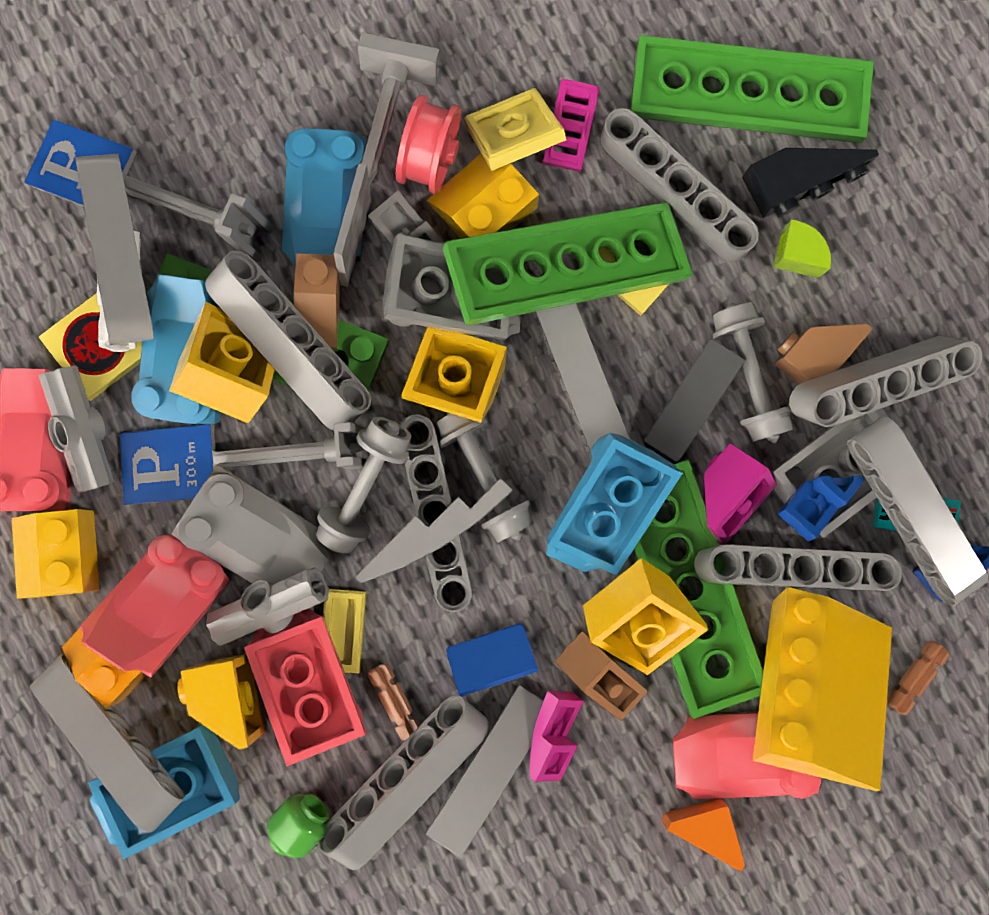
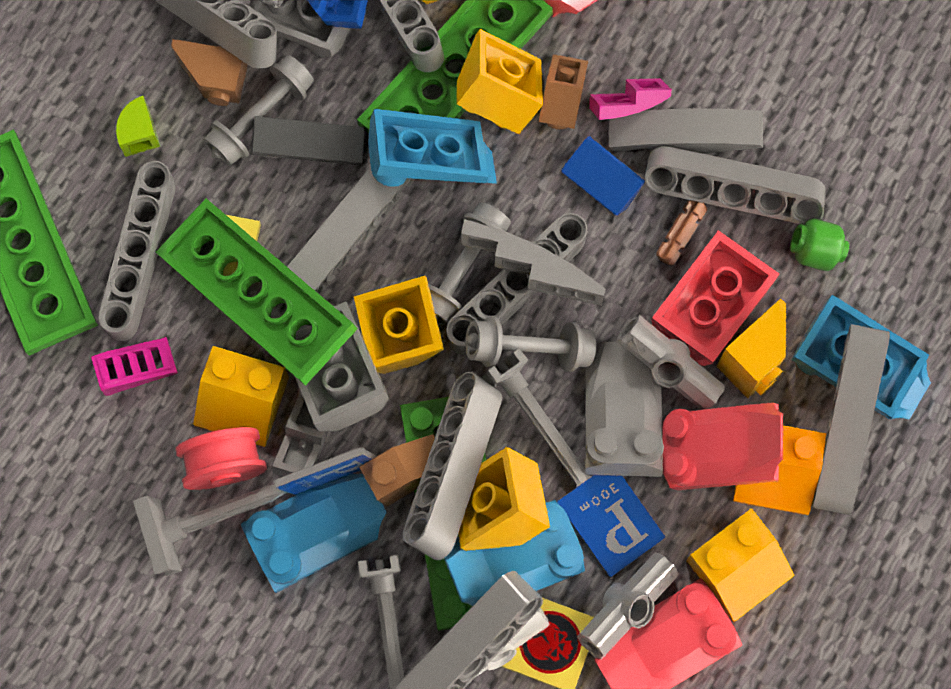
camera: 115 degrees left, 10 degrees down
light yellow tile [323,589,367,673] -> none
light yellow tile [464,88,566,171] -> none
dark pink slope [704,443,777,545] -> none
black slope [742,148,879,218] -> none

